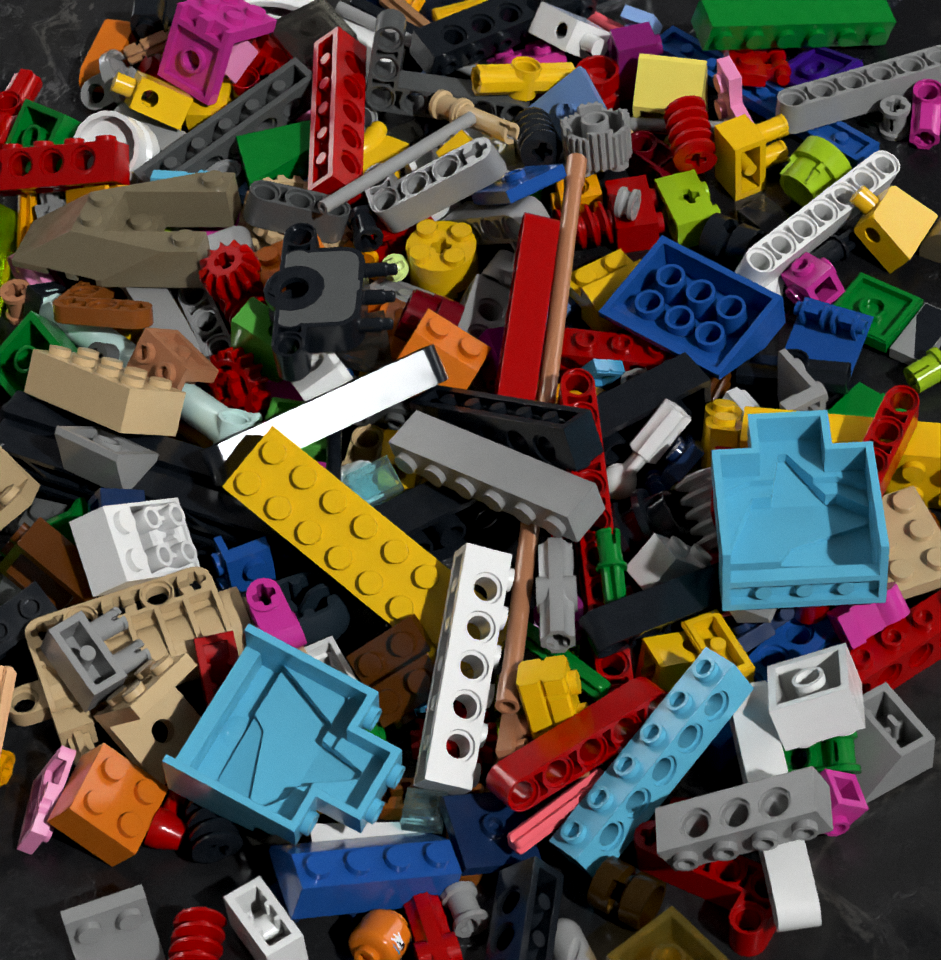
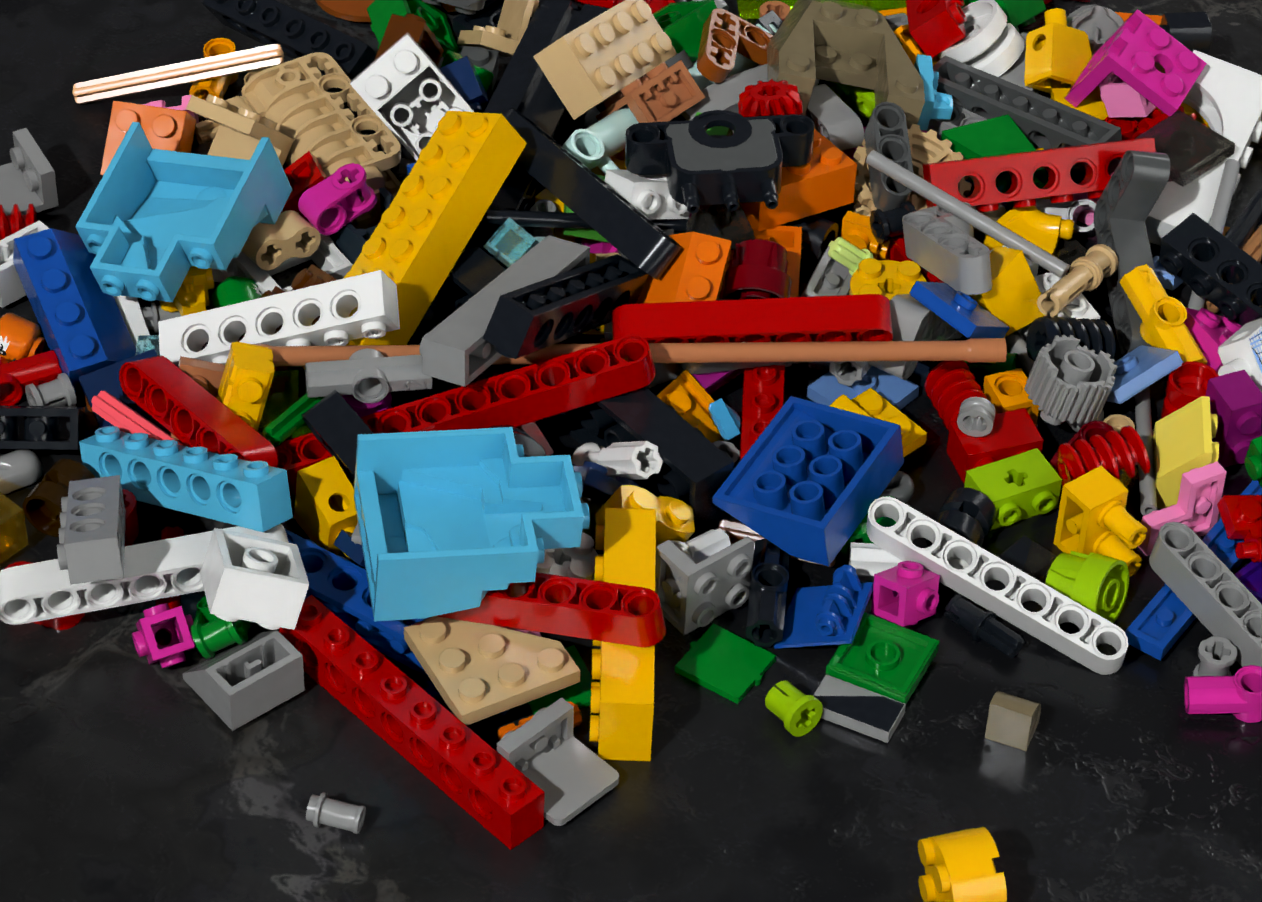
camera: 75 degrees right, 5 degrees down
light grey brick [40,607,151,713] -> none
light grey slope [54,426,159,489] -> none
green axle [595,527,628,604] -> none
yellow slope [681,609,755,683] -> none
dark pink leg [826,582,910,649] -> none
yellow torso [849,185,938,274] -> none

